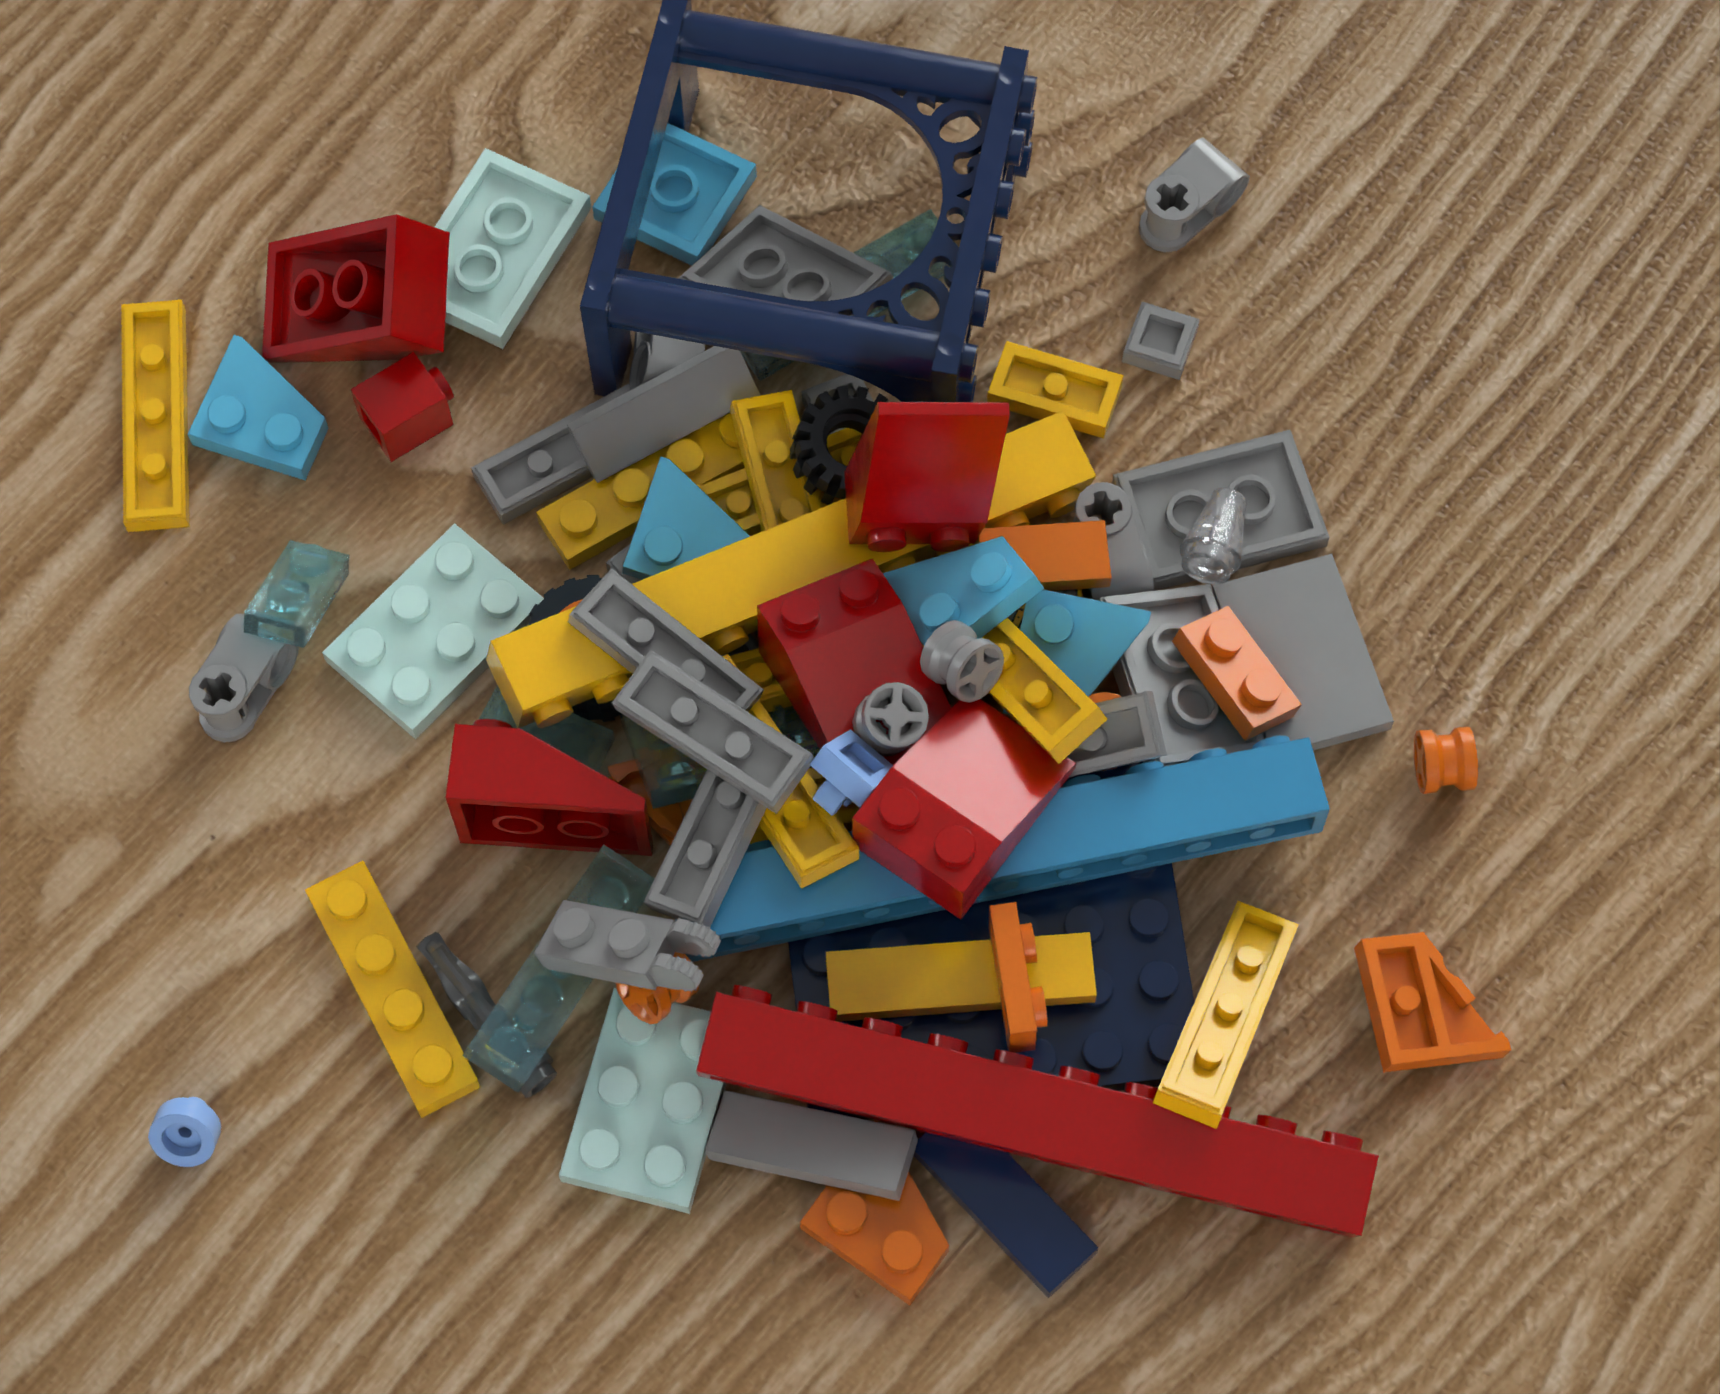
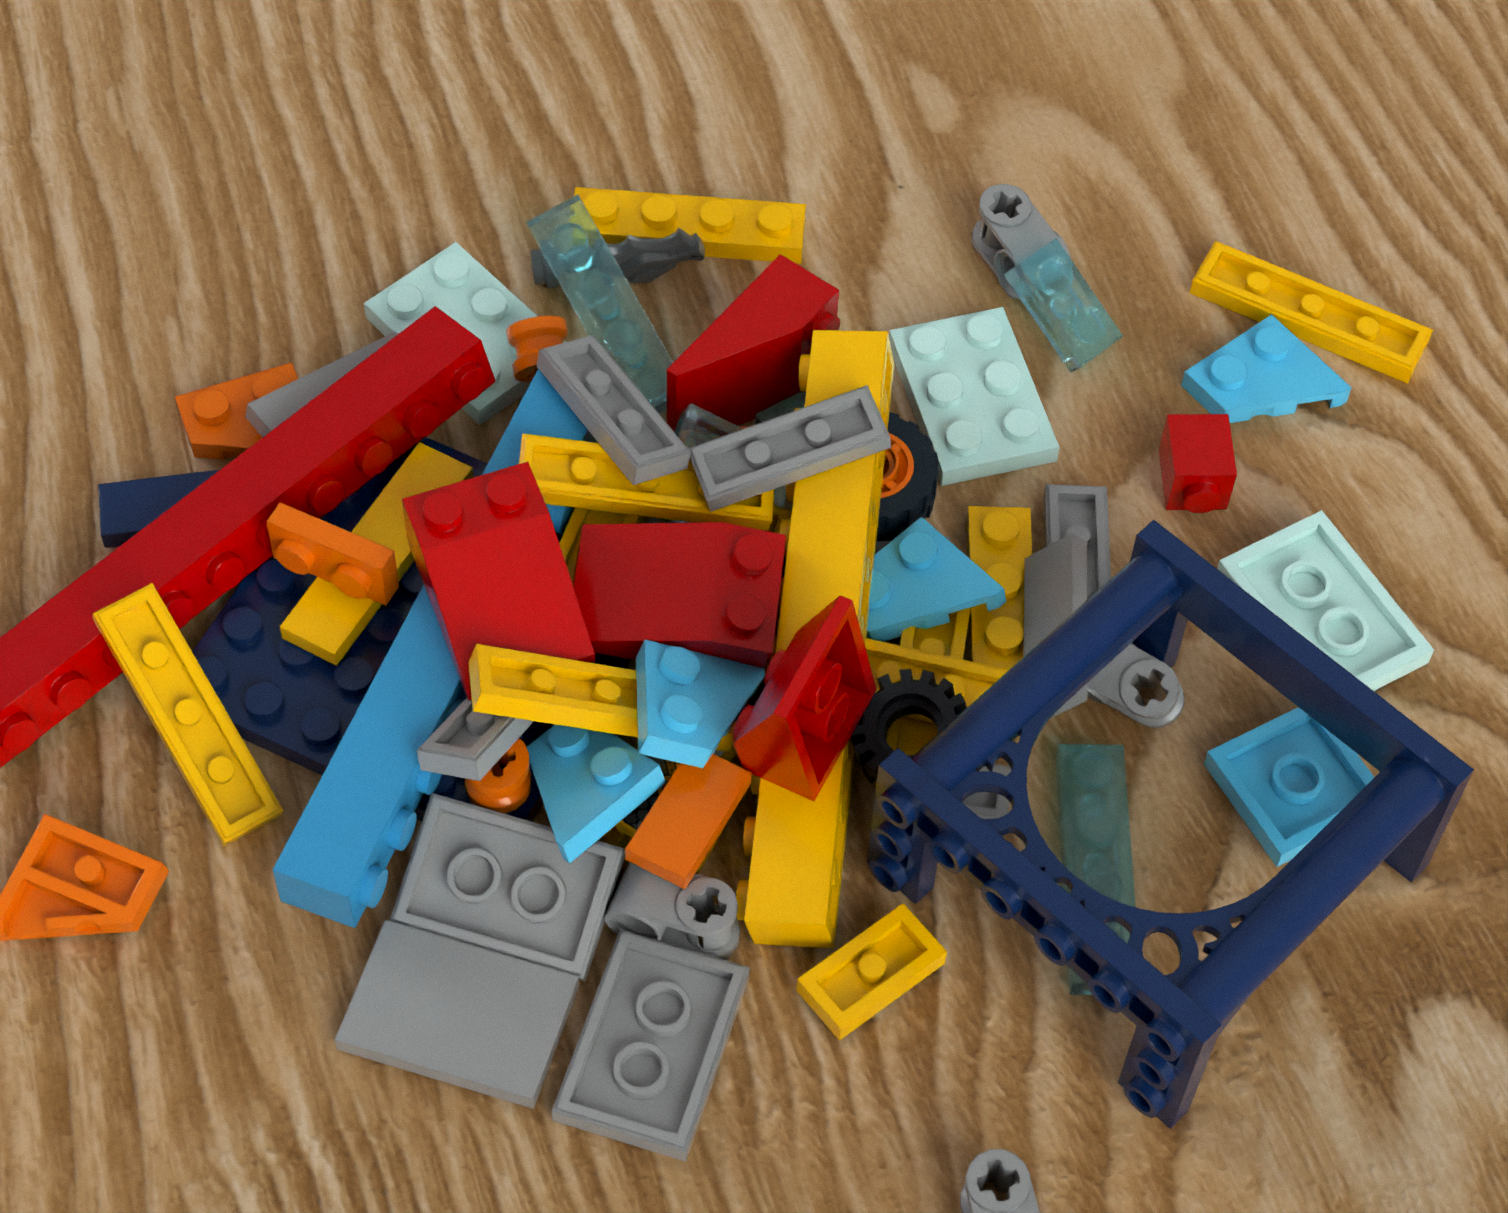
camera: 120 degrees right, 10 degrees down
light blue tile [148,1097,221,1167] -> none
red slope [262,214,450,363] -> none
light grey hinge [534,900,721,992] -> none
light grey tile [612,650,814,814] -> none
light grey tile [678,205,893,316] -> none
light blue tile [810,729,893,816] -> none
light grey wheel [852,682,929,756] -> none
light grey wheel [920,620,1004,703] -> none
light grey tile [1122,302,1200,380] -> none
orange plate [1172,606,1302,741] -> none
clear cone [1180,488,1247,584] -> none
orange wheel [1414,726,1478,794] -> none

